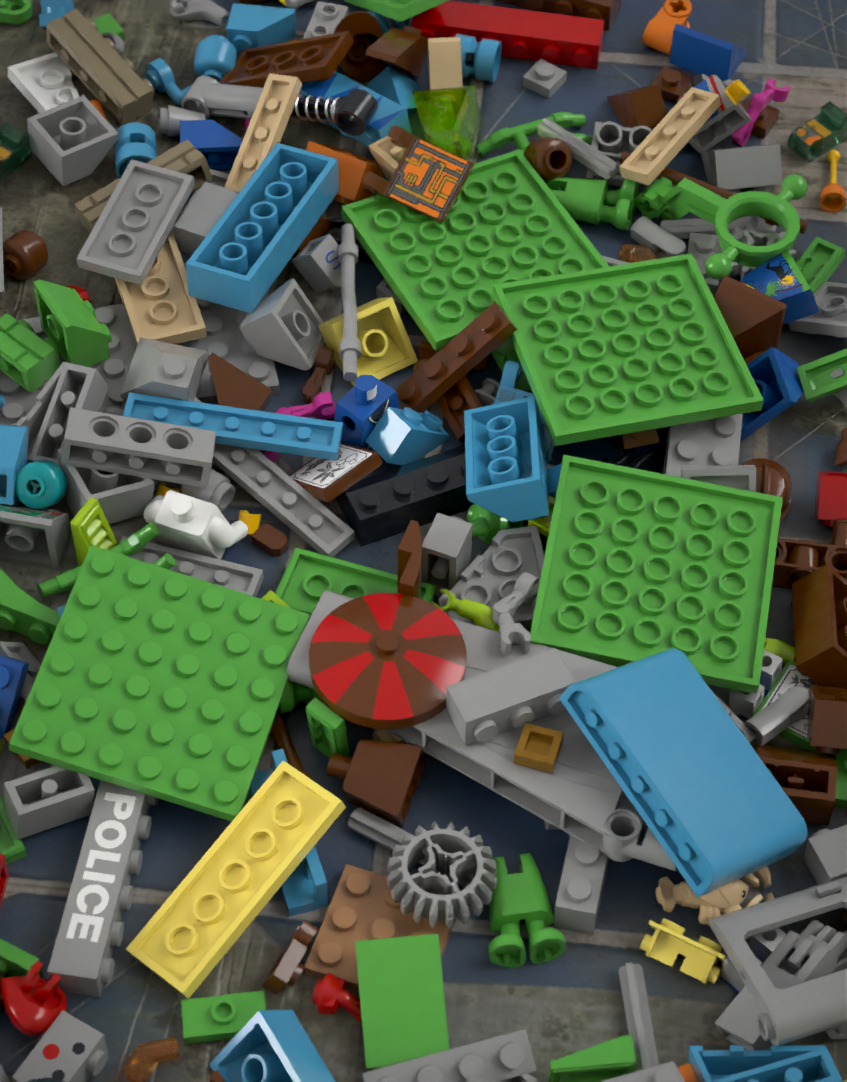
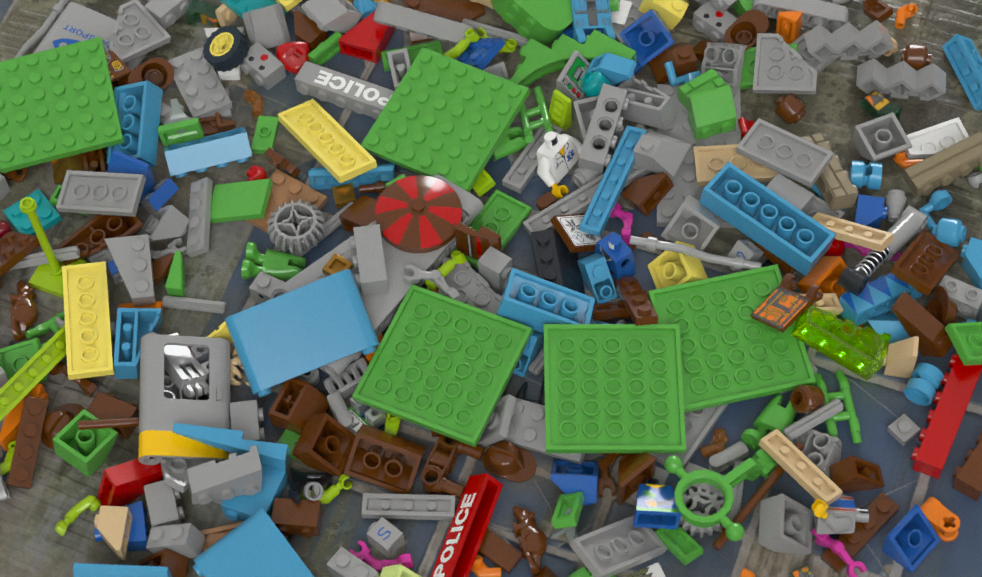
camera: 110 degrees right, 5 degrees up
none -> pearl gold tile [332,183,356,209]

